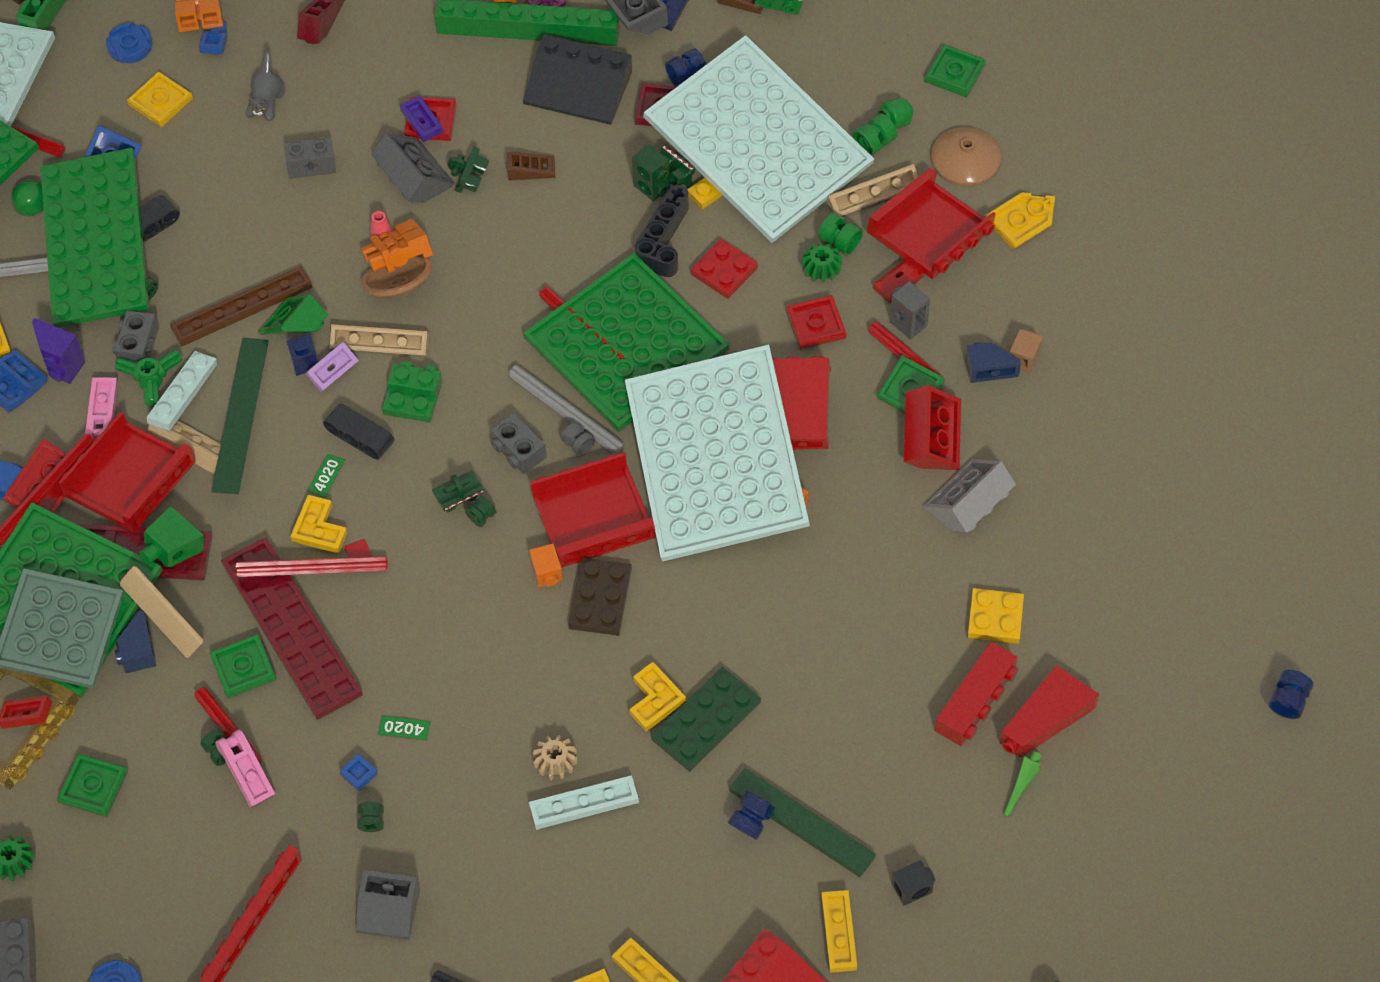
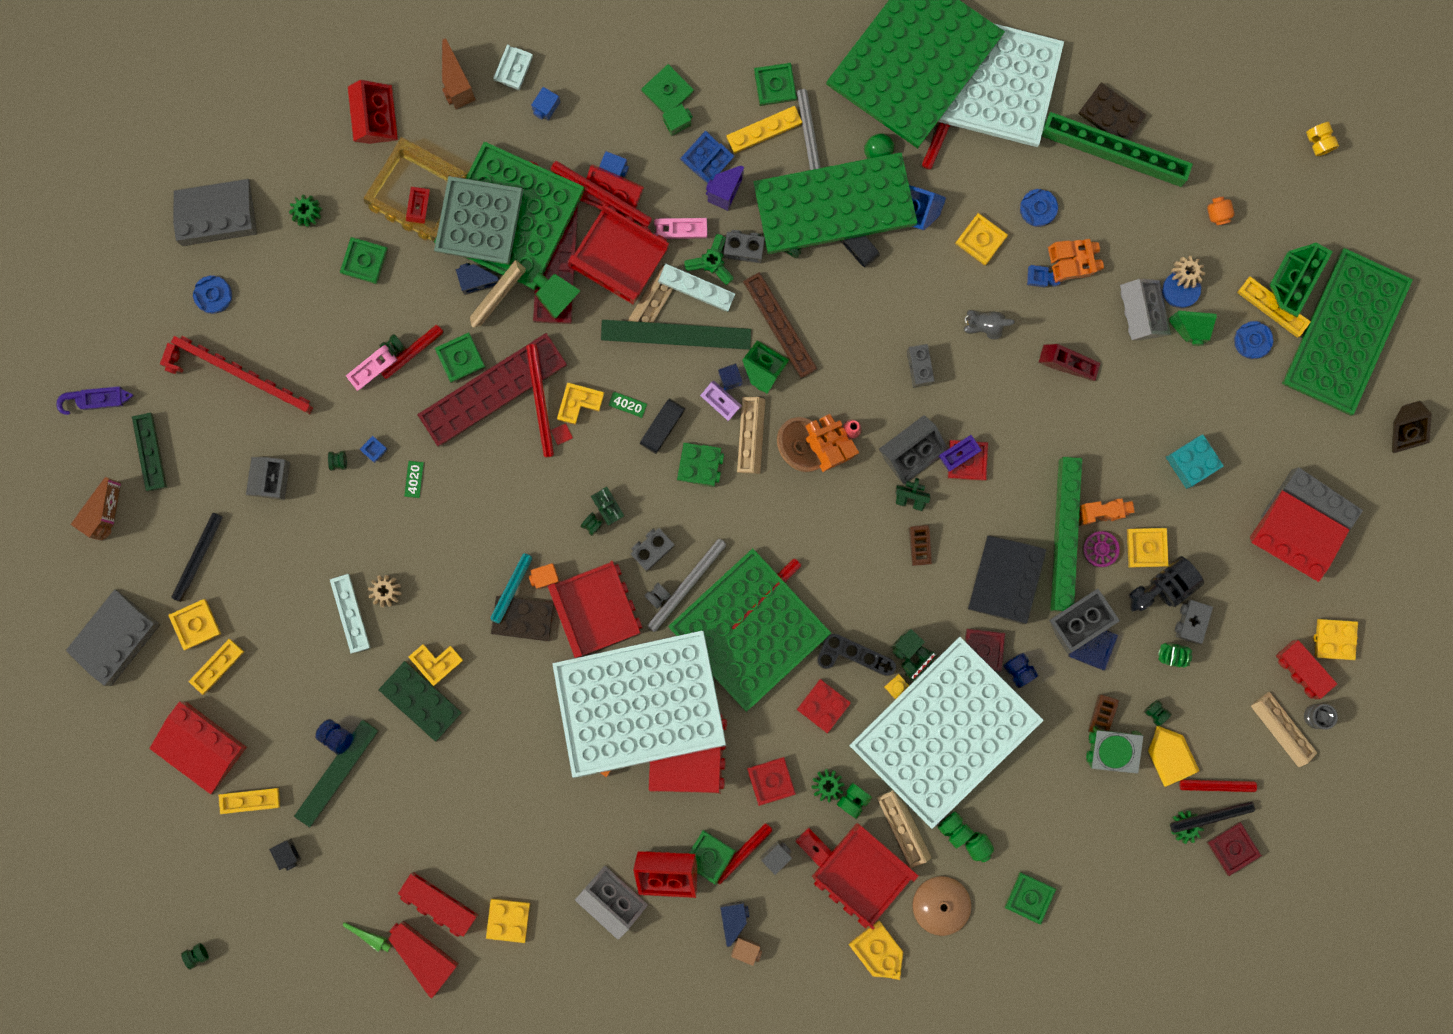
camera: 80 degrees right, 25 degrees up
none -> teal axle [491,553,532,623]

